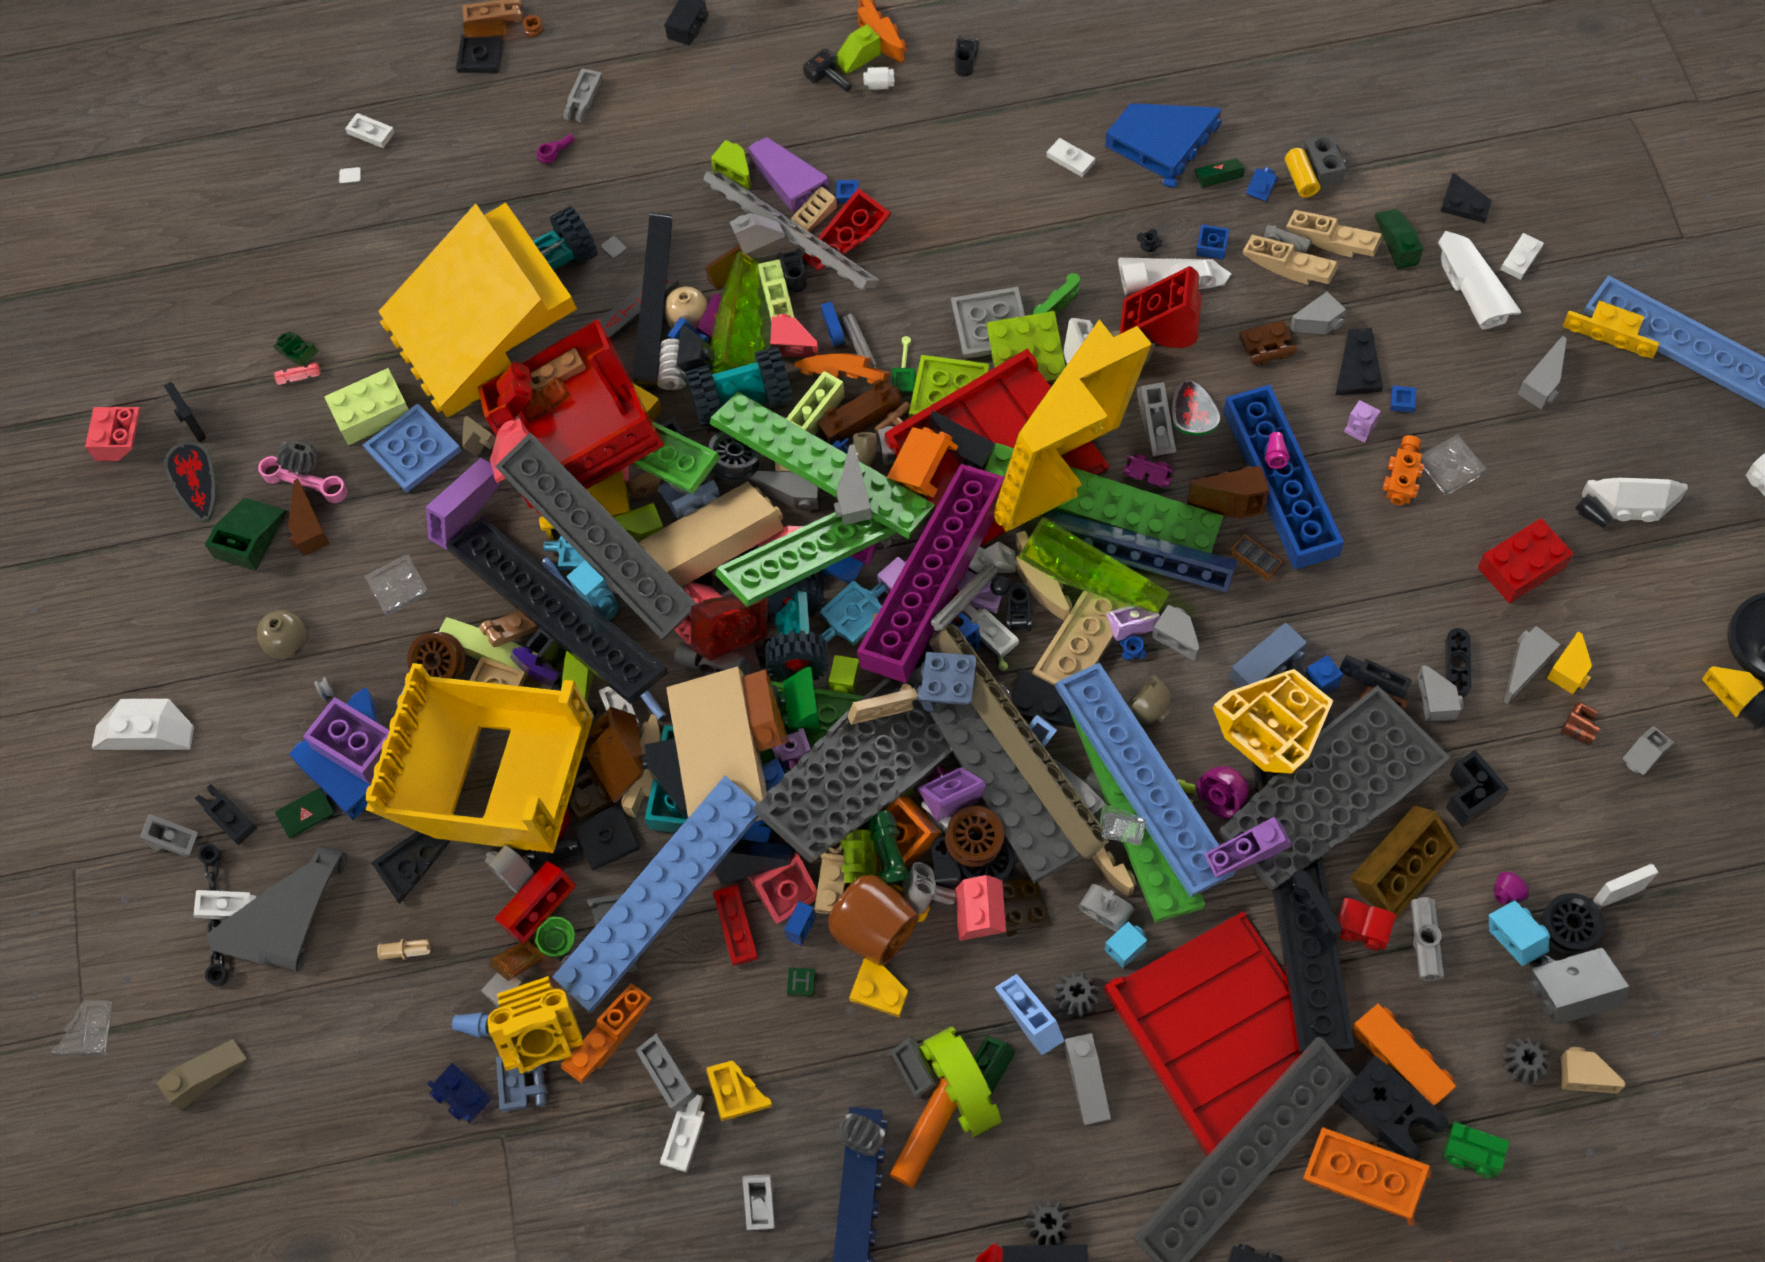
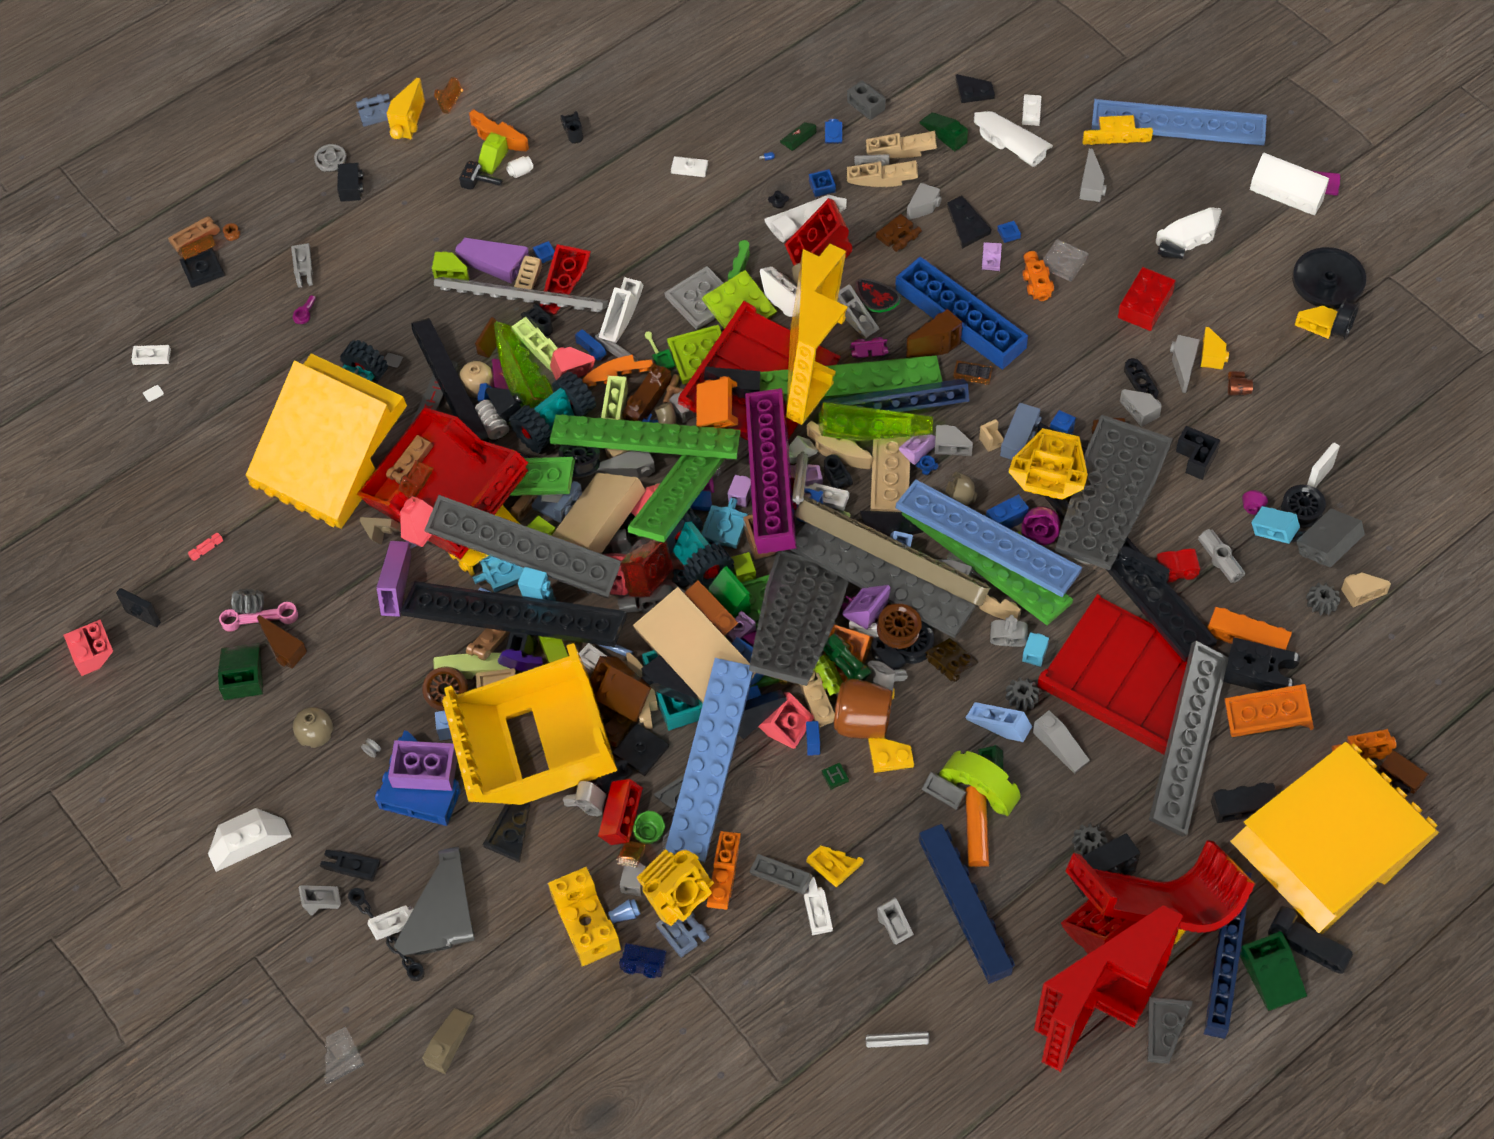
camera: 30 degrees left, 5 degrees down
shield [164,441,216,521] -> none
dark green slope [273,332,319,366] -> none
dark green slope [275,788,335,838] -> none
yellowish green brick [324,368,409,445] -> none
medium blue plate [363,404,462,493] -> none
clear plate [364,554,430,616] -> none
tan axle [377,939,431,961] -> none
red brick [497,361,532,417] -> none
red plate [713,884,758,966] -> none
light grey slope [730,213,785,254] -> none
light grey slope [834,444,872,525] -> none
dark grey gear [837,1113,885,1156] -> none
tan hinge [847,684,918,725] -> none
sand blue bracket [918,652,977,711] -> none
coral slope [955,875,1006,941] -> none
black hinge [990,575,1012,596] -> none
clear slope [1099,804,1146,845] -> none
blue slope [1105,103,1222,179] -> none
medium lavender slope [1204,817,1293,878] -> none
dark pink cone [1265,432,1289,469] -> none
yellow brick [1284,148,1320,198] -> none
black hinge [1339,654,1412,699] -> none
pearl gold slope [1350,806,1459,920] -> none
green brick [1442,1122,1509,1179] -> none
light grey slope [1622,726,1674,775] -> none
none -> yellow plate [548,867,621,967]
none -> white slope [598,277,644,343]
none -> tan panel [979,419,1004,452]
none -> blue brick [986,494,1029,529]

